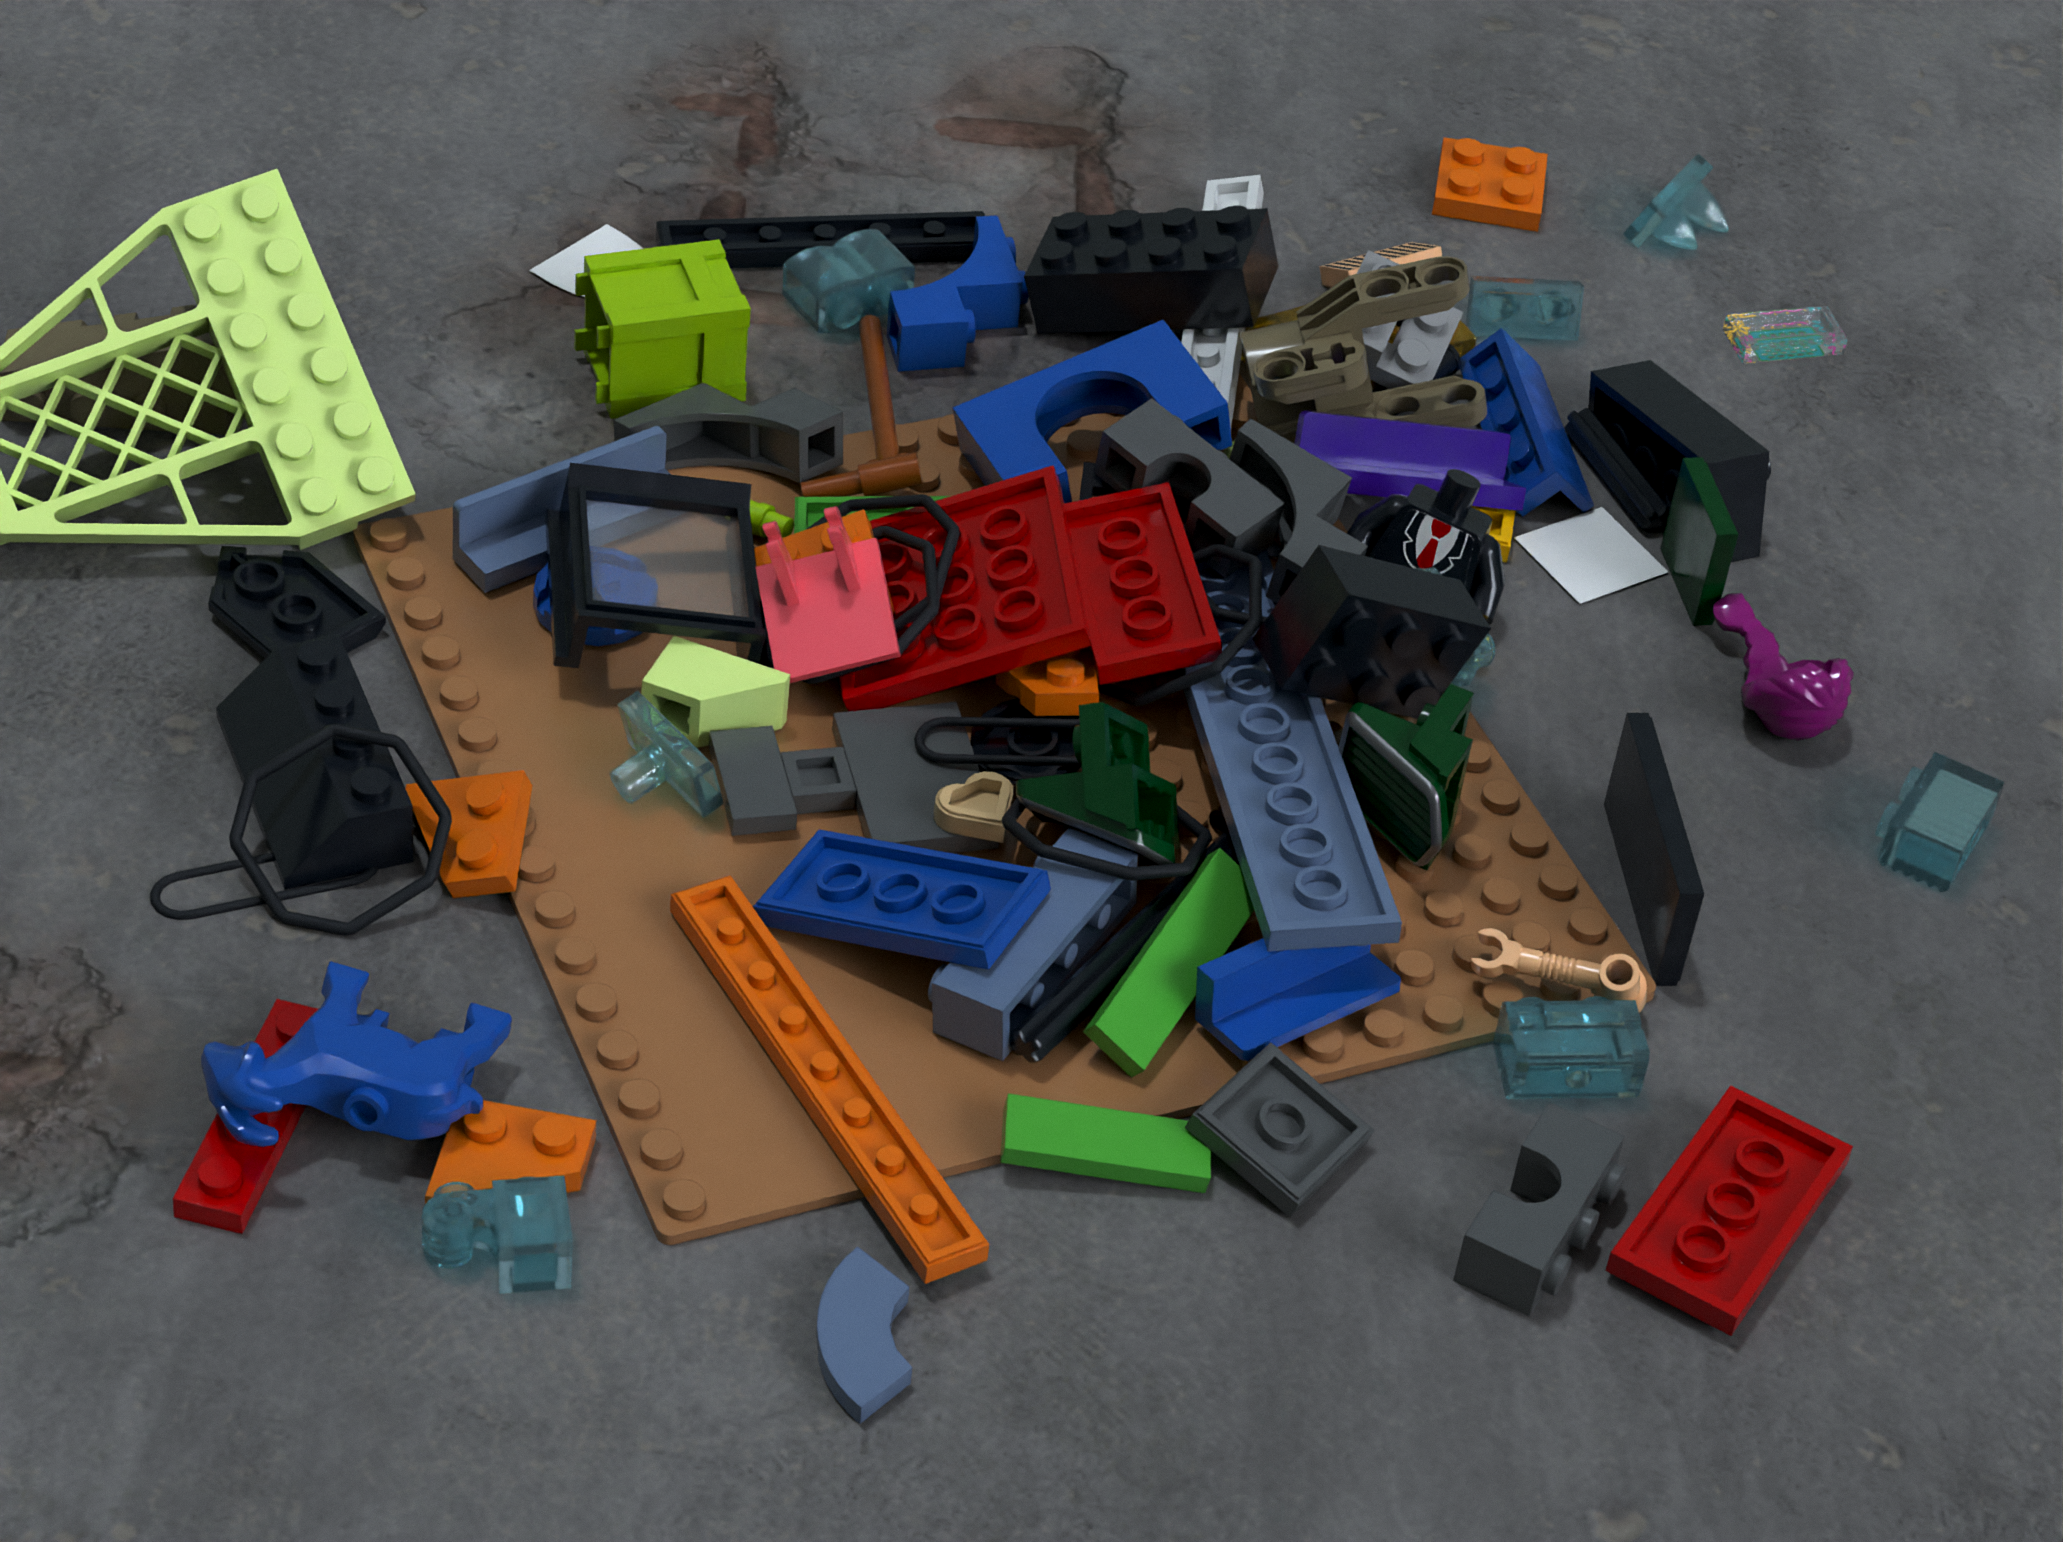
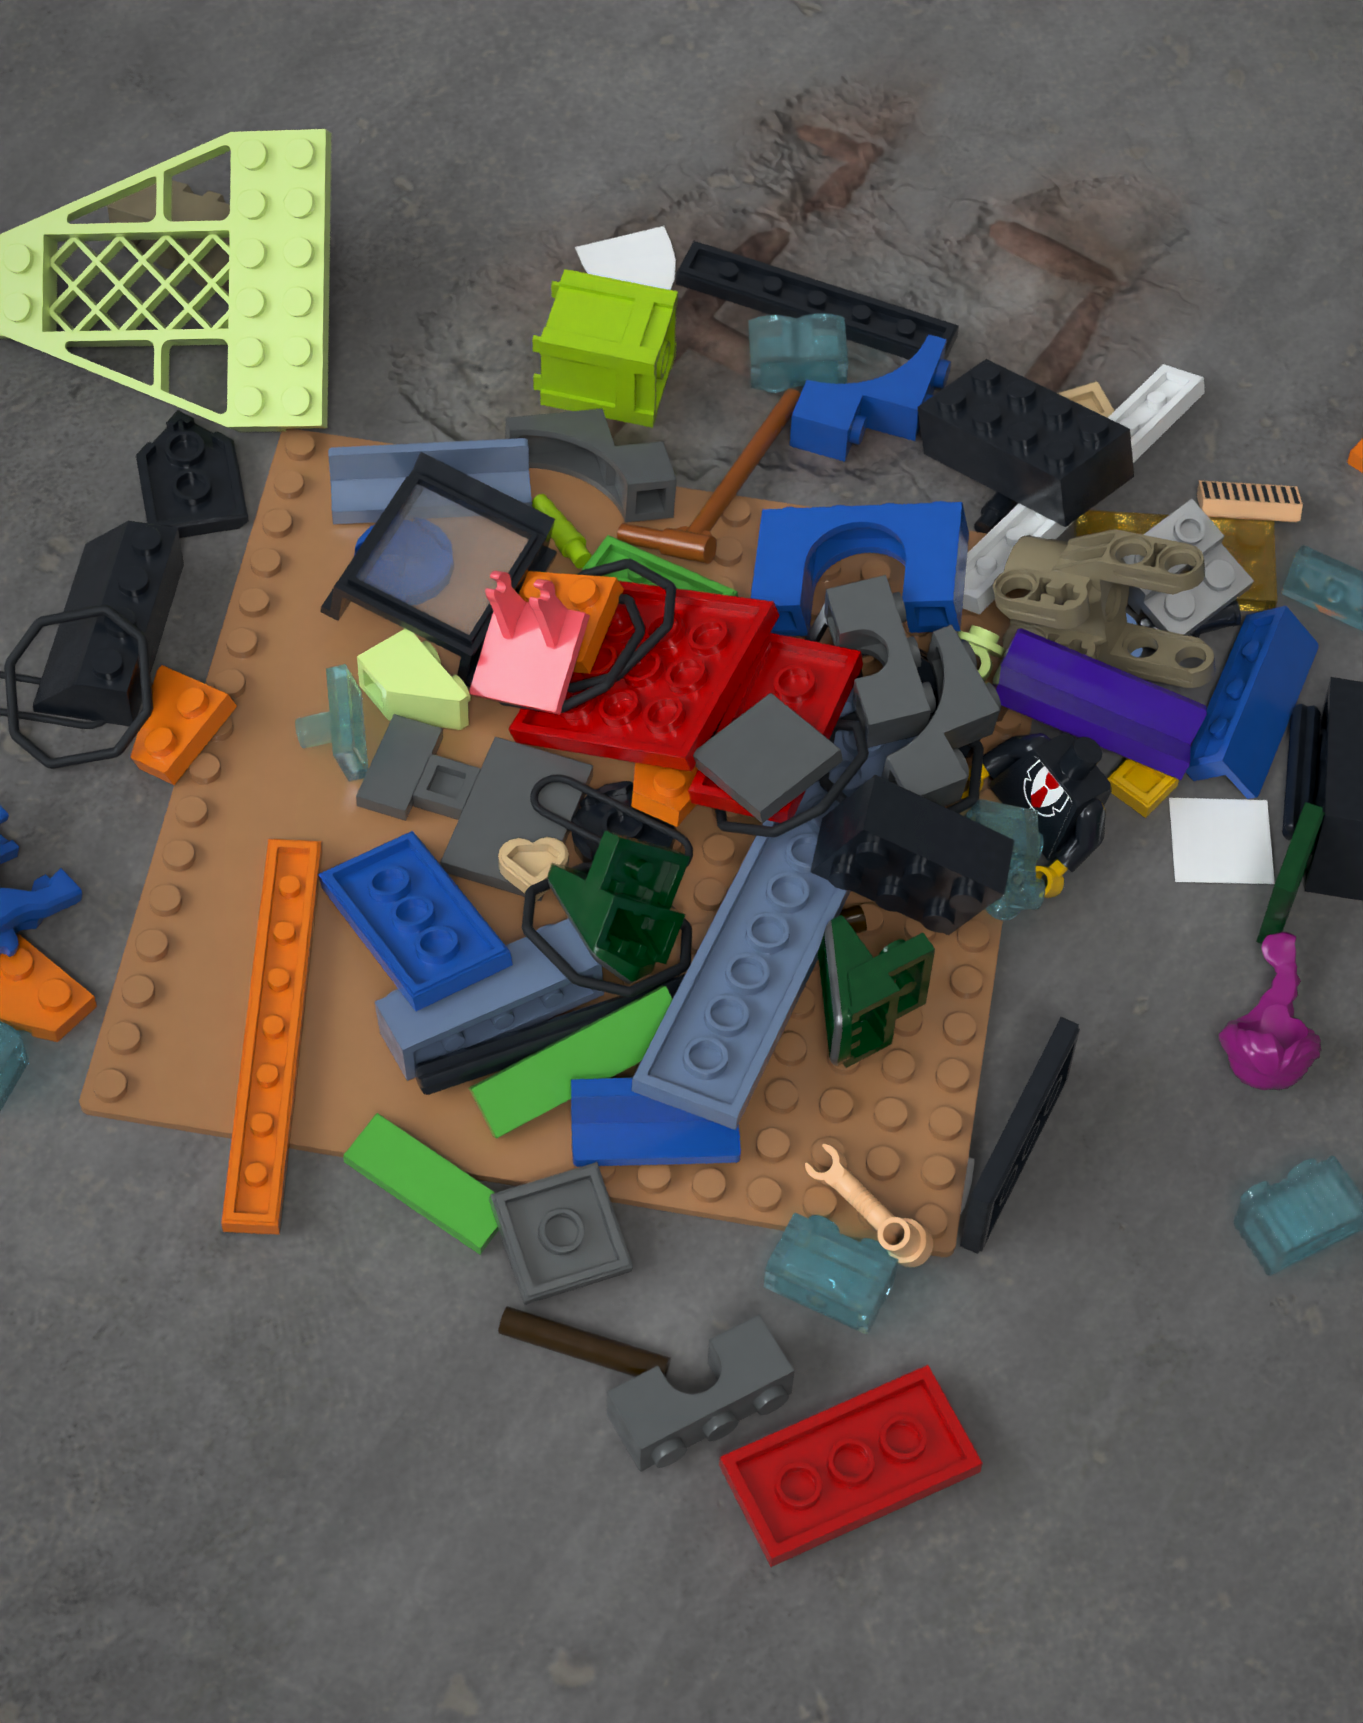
camera: 35 degrees right, 15 degrees up
sand blue tile [816,1246,912,1424] -> none
none -> dark brown piece [498,1306,671,1378]
none -> dark grey tile [693,693,843,824]

